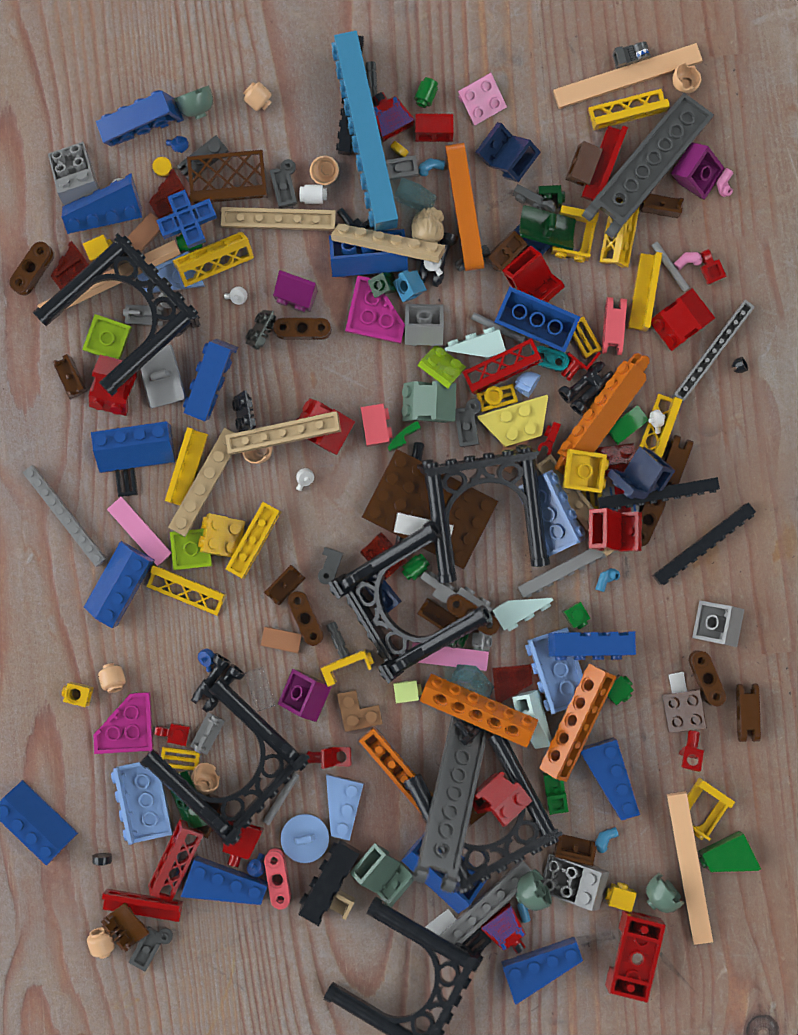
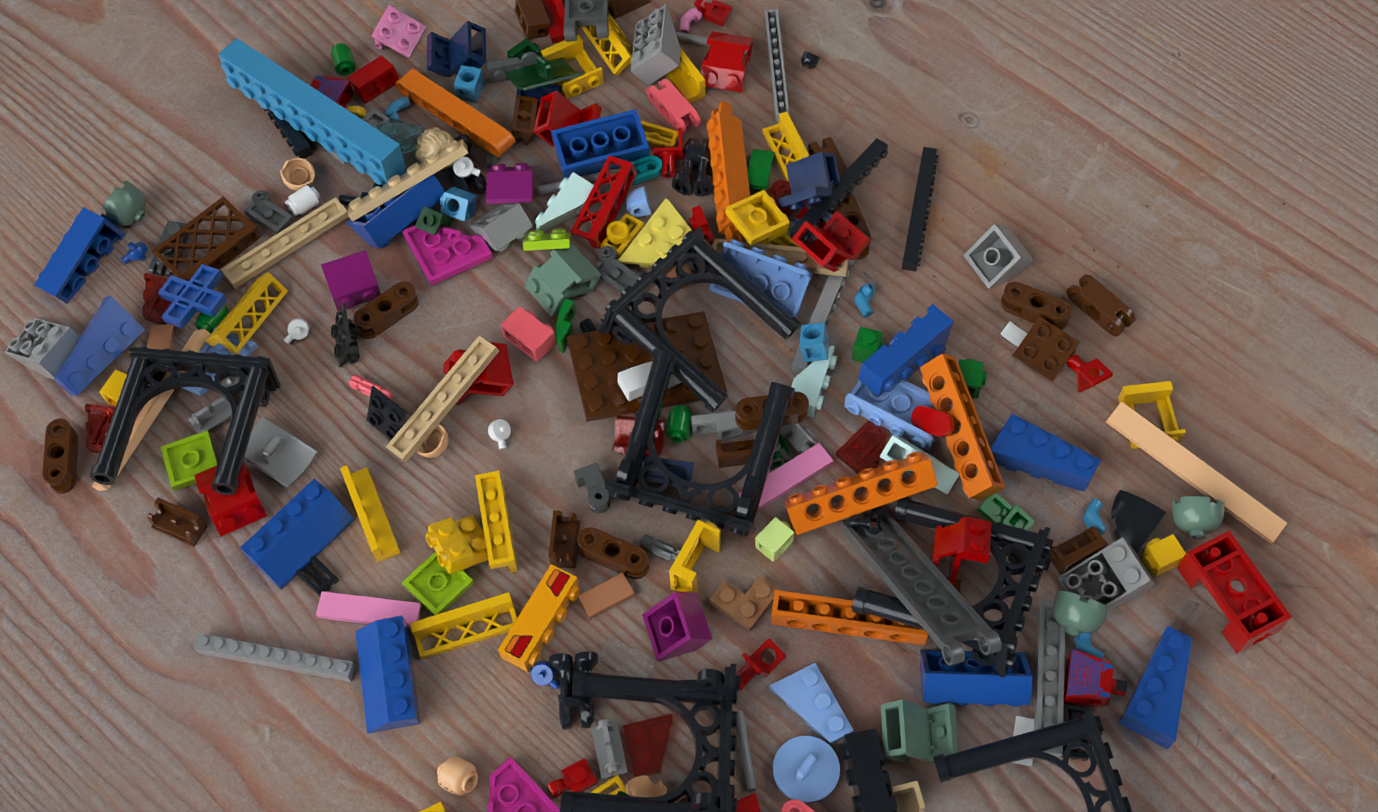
camera: 40 degrees left, 25 degrees down
yellow tile [152,157,172,177] -> none
tan plate [168,428,234,537] -> none
blue wedge [183,339,238,421] -> none
light nougat head [244,82,272,111] -> none
clear light blue slope [450,664,495,698] -> none
white piece [648,410,666,434] -> none
green slope [698,831,761,872] -> none
none -> coral axle [349,375,393,400]
none -> dark azure brick [453,65,485,103]
none -> magenta slope [486,163,536,204]
none -> light orange brick [498,564,580,672]
none -> clear red wing [622,714,673,777]
none -> light grey slope [631,4,681,85]
none -> dark azure brick [799,323,830,362]
none -> red tile [911,406,955,437]
none -> black brick [1111,490,1166,554]

